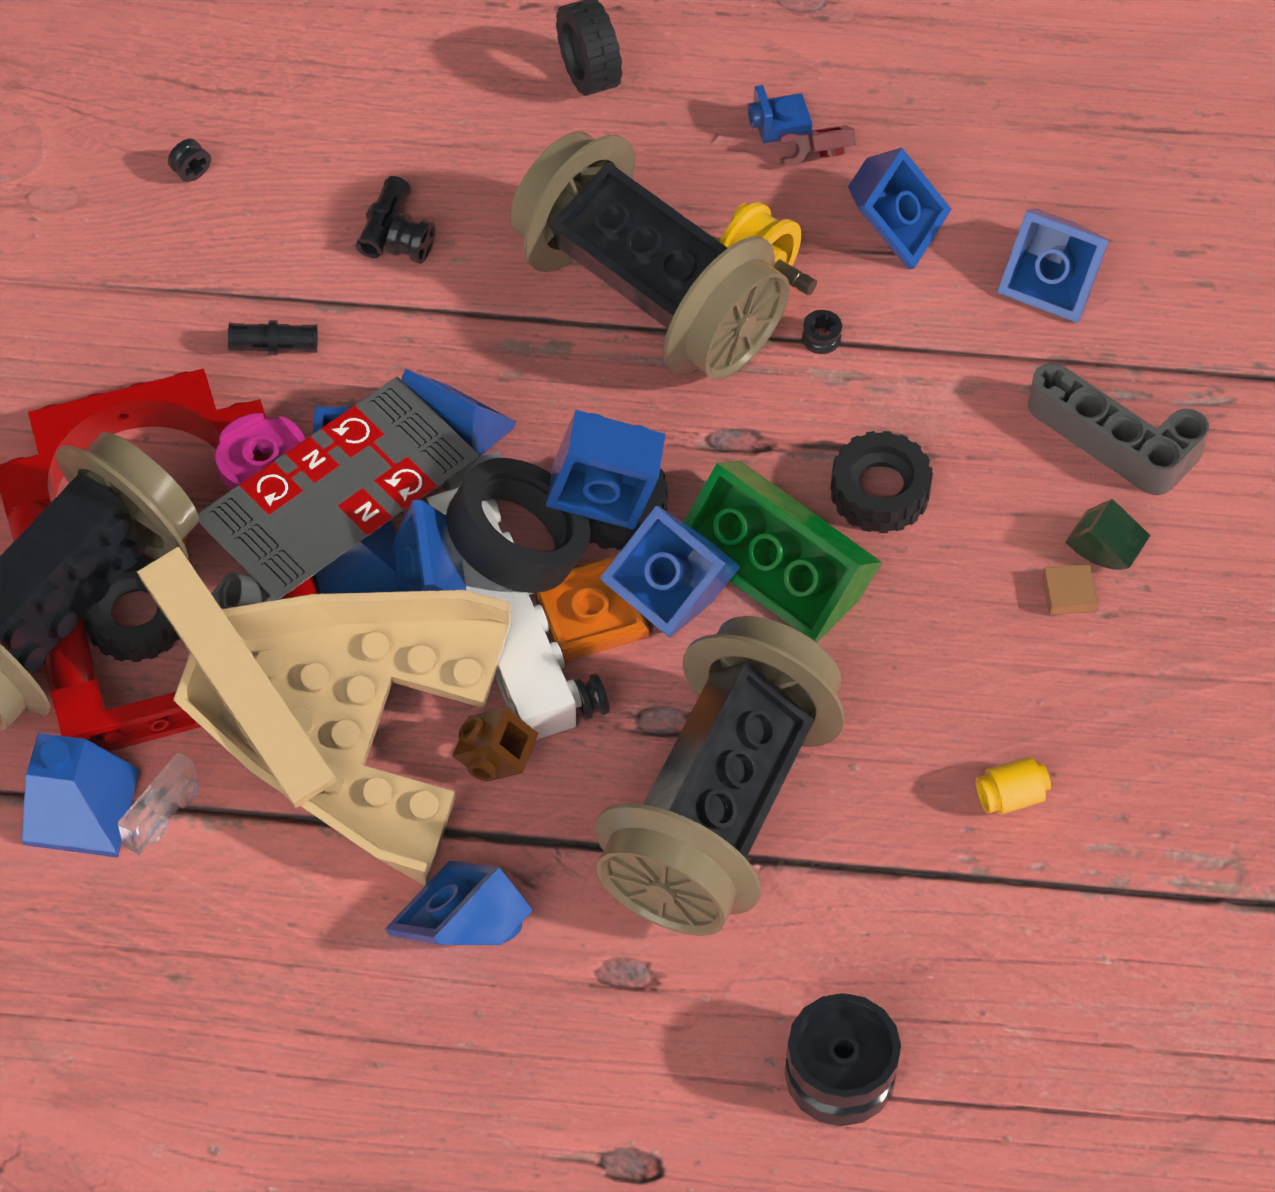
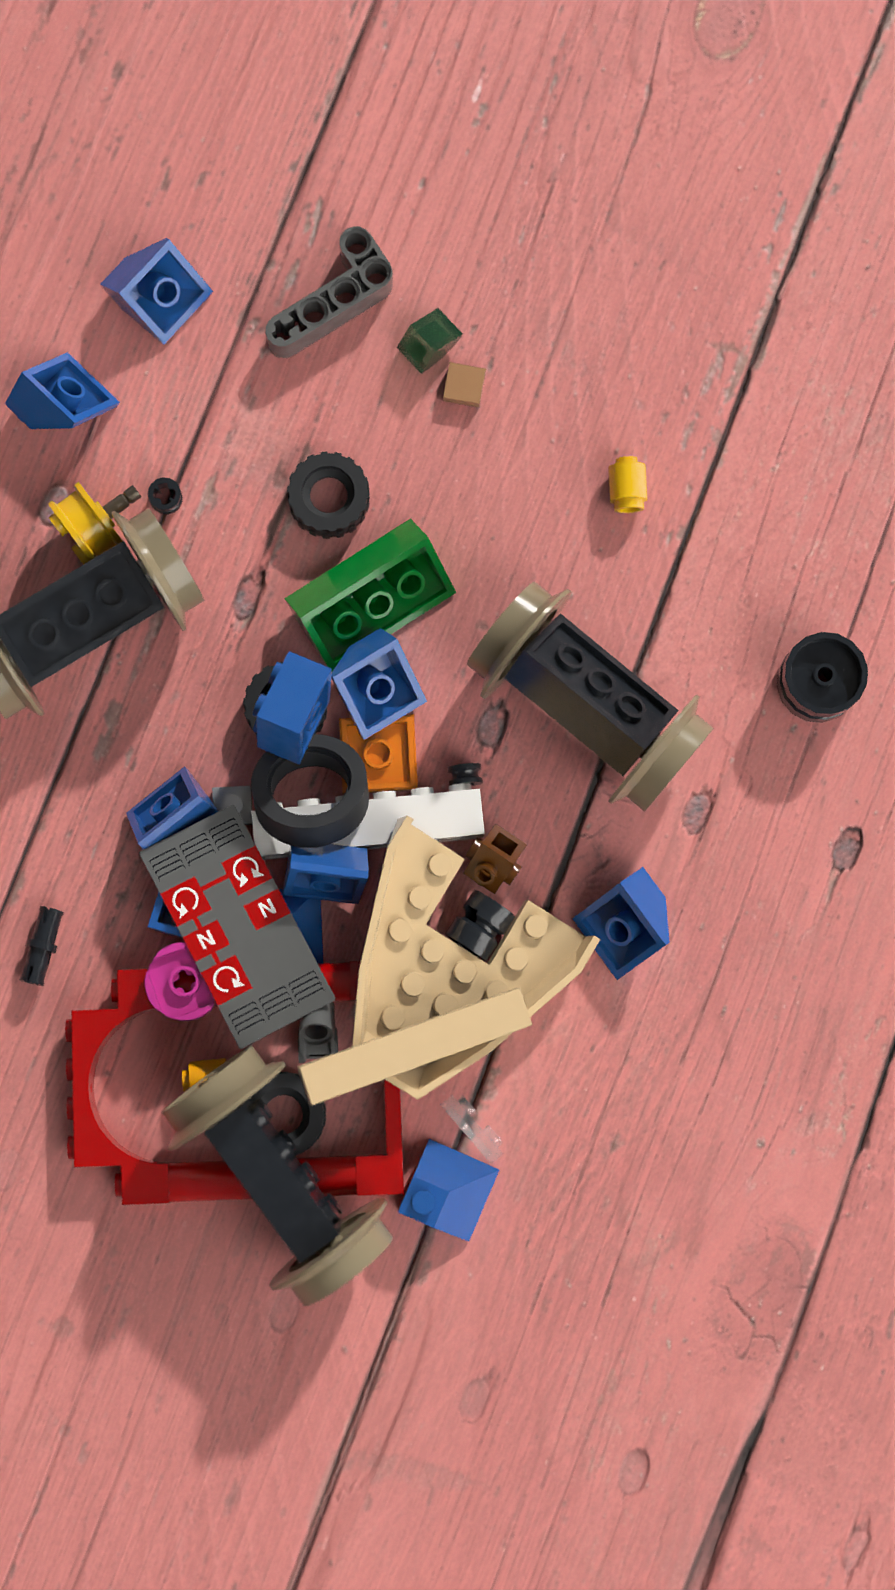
camera: 80 degrees left, 25 degrees up
none -> black wheel [445,890,515,962]

